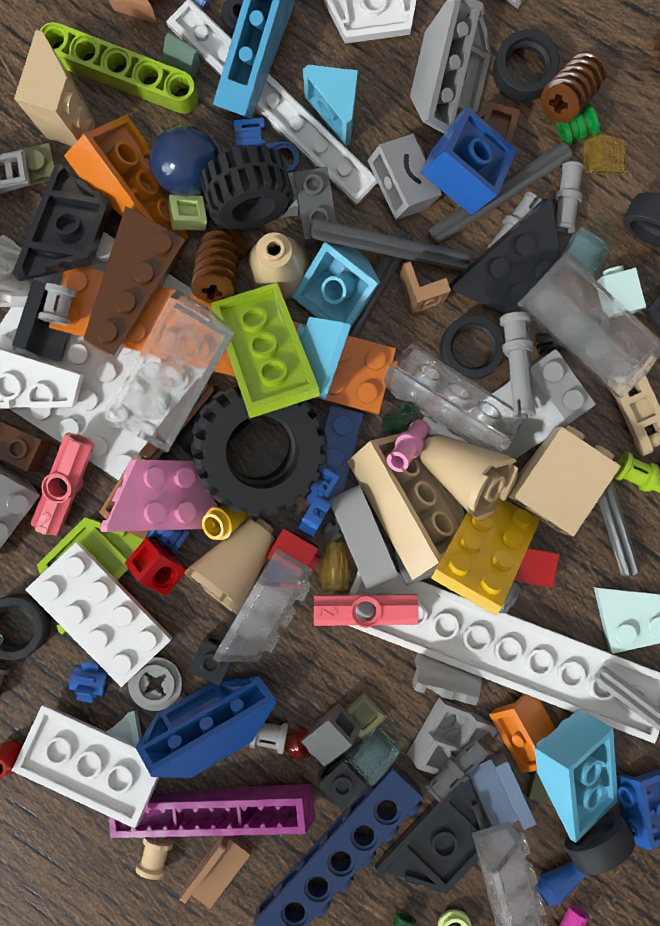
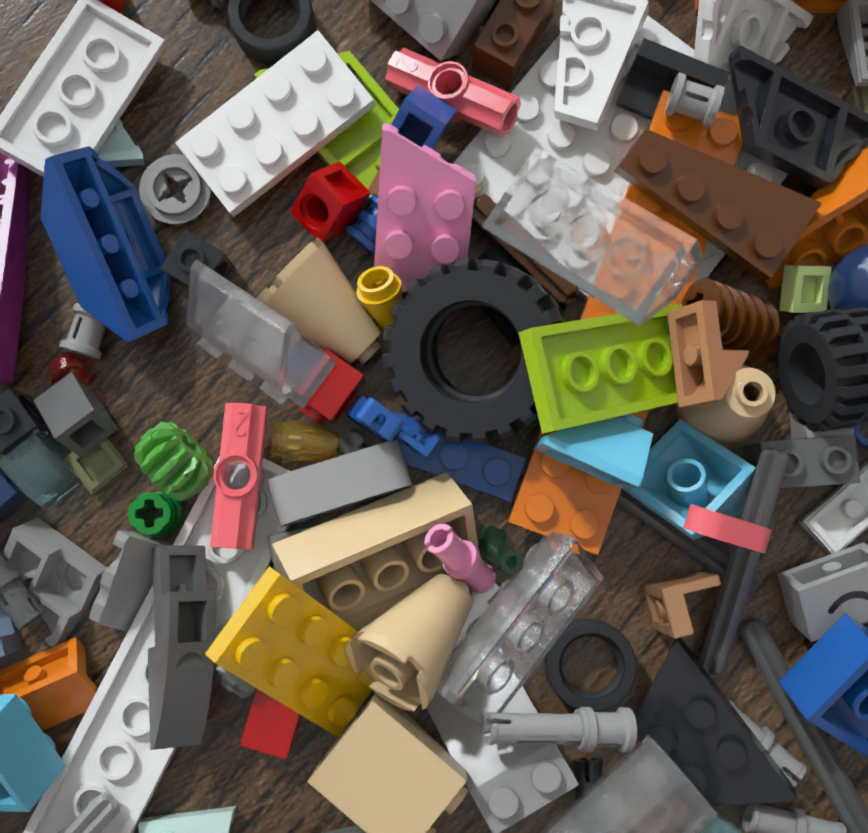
camera: 95 degrees right, 5 degrees down
blue gear [69,658,110,703] -> none
none -> green bush [128,491,184,537]
none -> bright green gear [133,422,214,501]
none -> dark grey slope [148,545,216,750]
none -> blue brick [391,85,457,150]
none -> nougat slope [667,300,749,408]
none -> coral beam [683,504,772,553]

